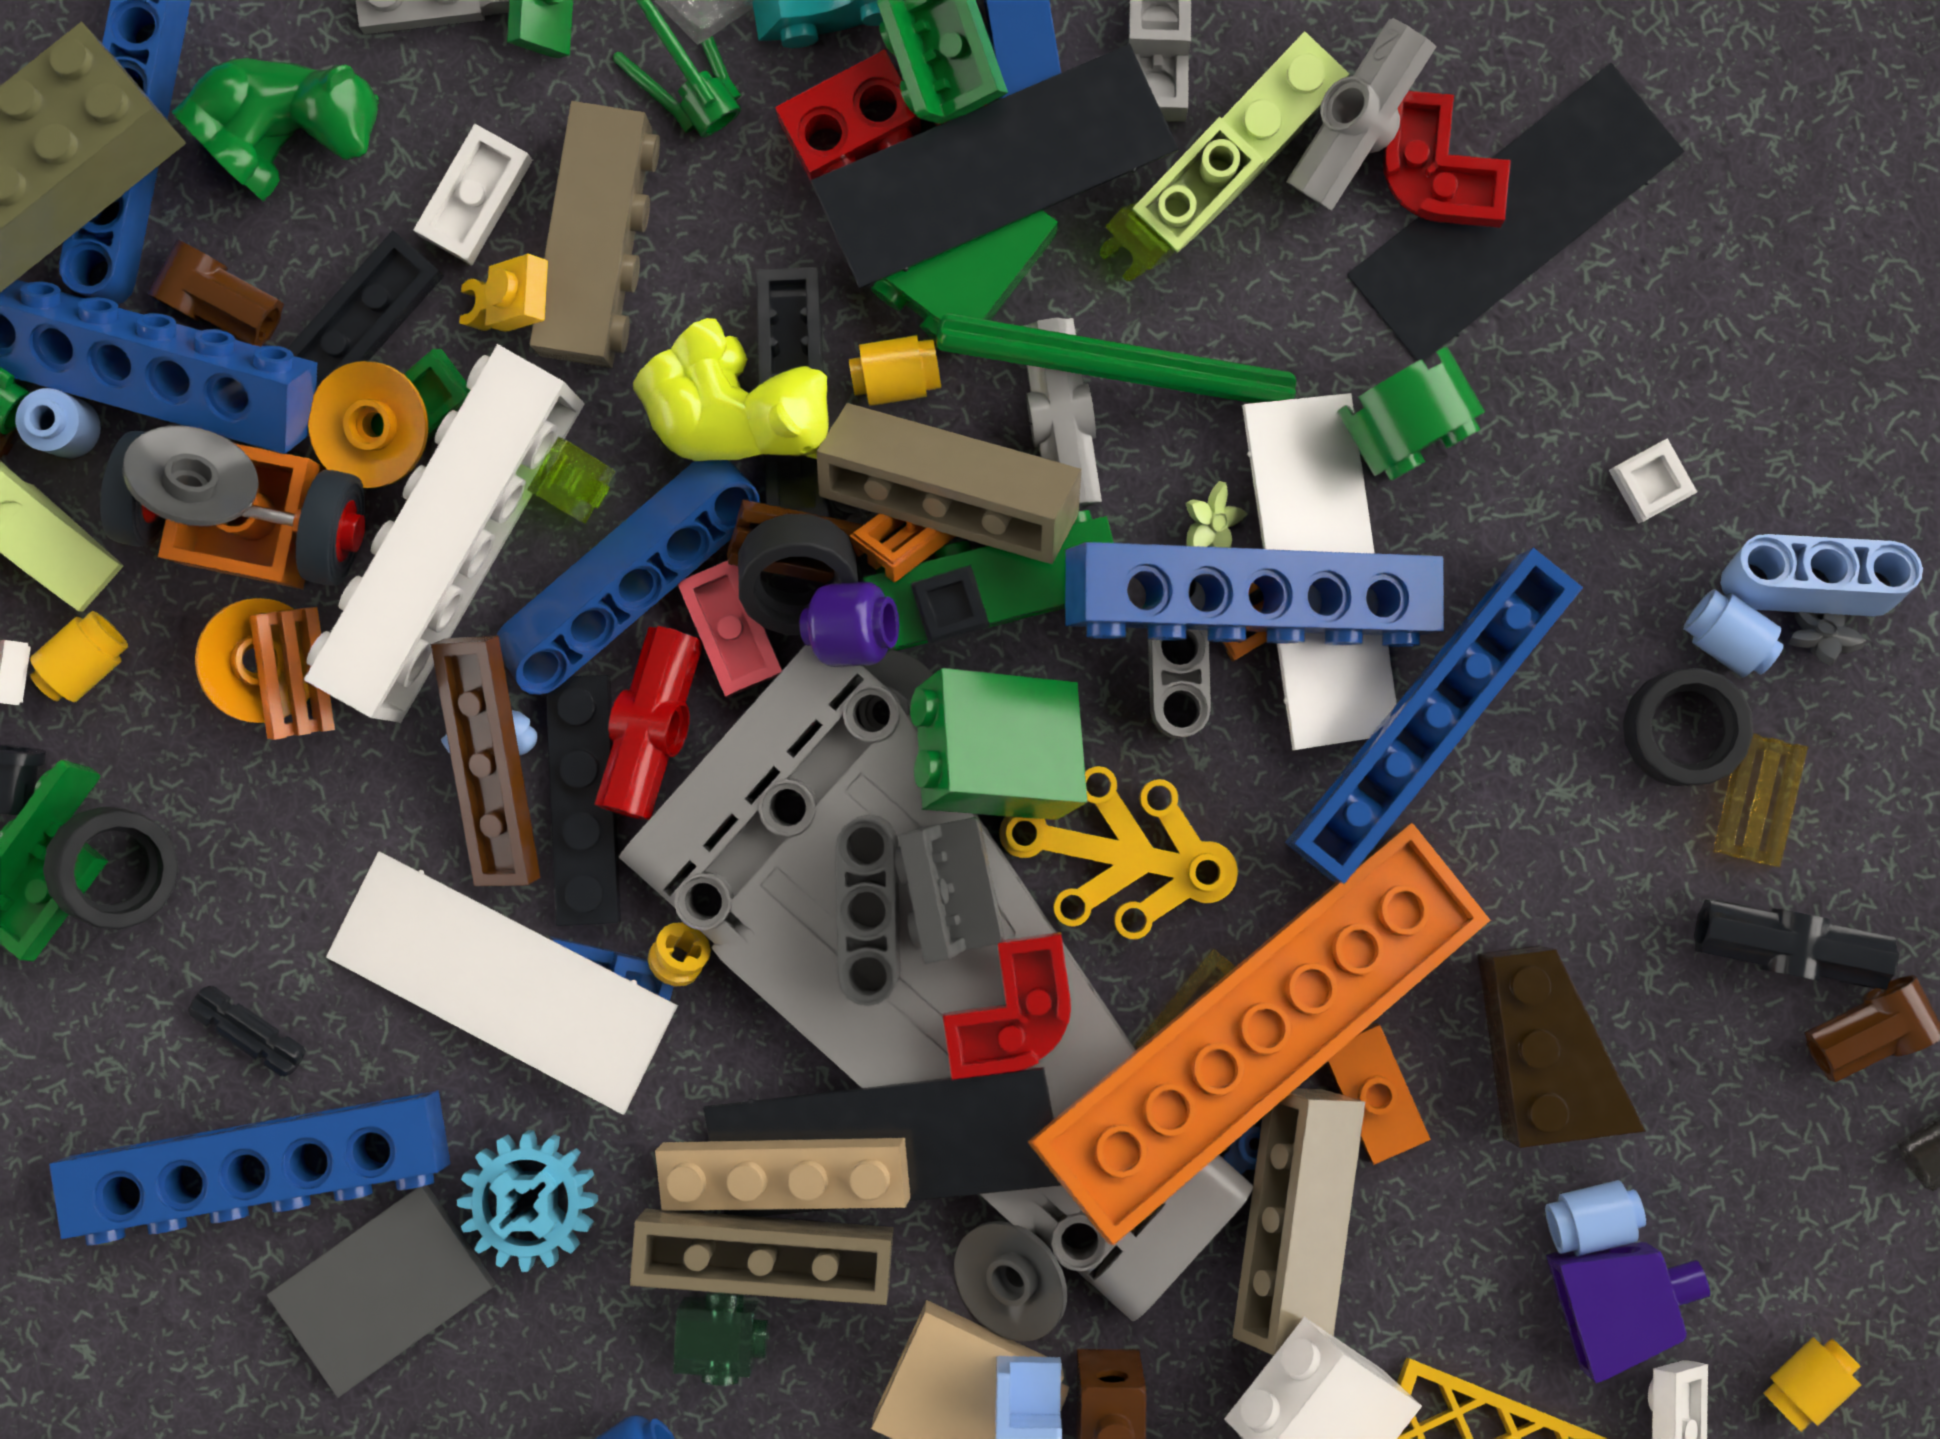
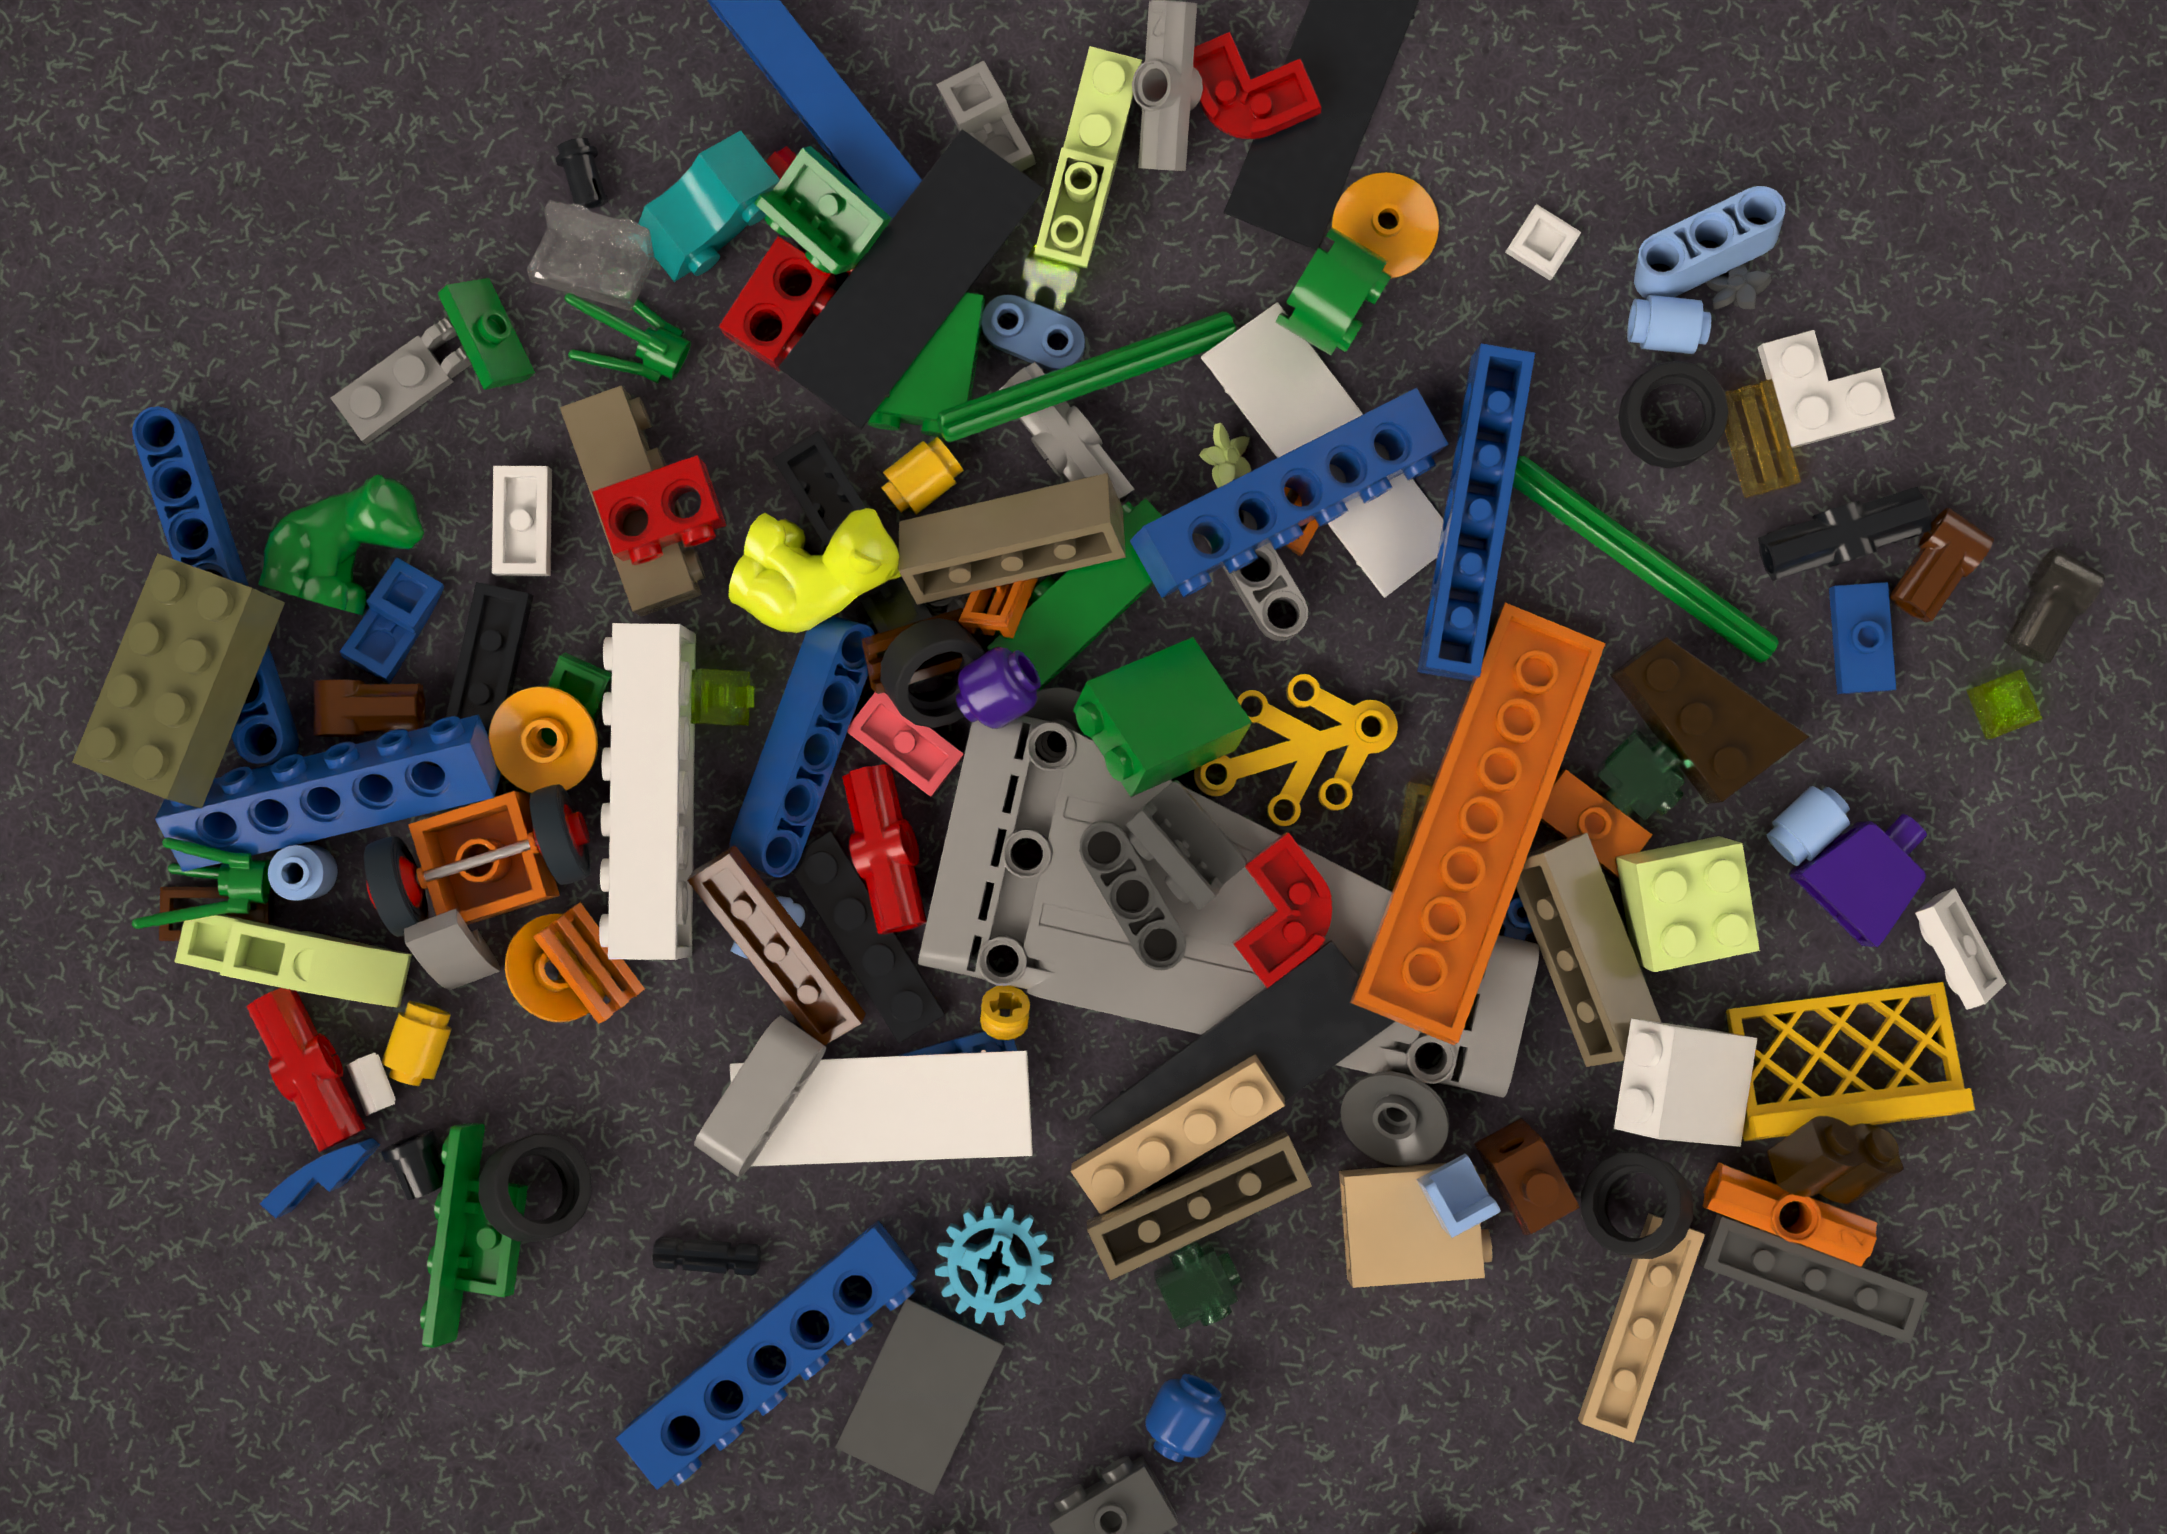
camera: 30 degrees left, 0 degrees up
dark grey dish [122,426,258,526] -> none
yellow plate [459,254,548,332] -> none
black tile [910,565,990,645] -> none
yellow brick [1763,1337,1861,1432] -> none
none -> blue slope [340,557,444,684]
none -> light grey slope [404,909,500,990]
none -> red brick [592,455,727,565]
none -> light grey beam [694,1015,826,1177]
none -> medium blue plate [982,295,1085,371]
none -> light orange dish [1332,172,1439,279]
none -> green axle [1513,456,1779,663]
none -> clear green brick [1598,728,1685,820]
none -> yellowish green brick [1615,836,1760,972]
none -> white plate [1758,330,1895,450]
none -> blue plate [1829,582,1896,694]
none -> clear neon green tile [1966,669,2042,740]

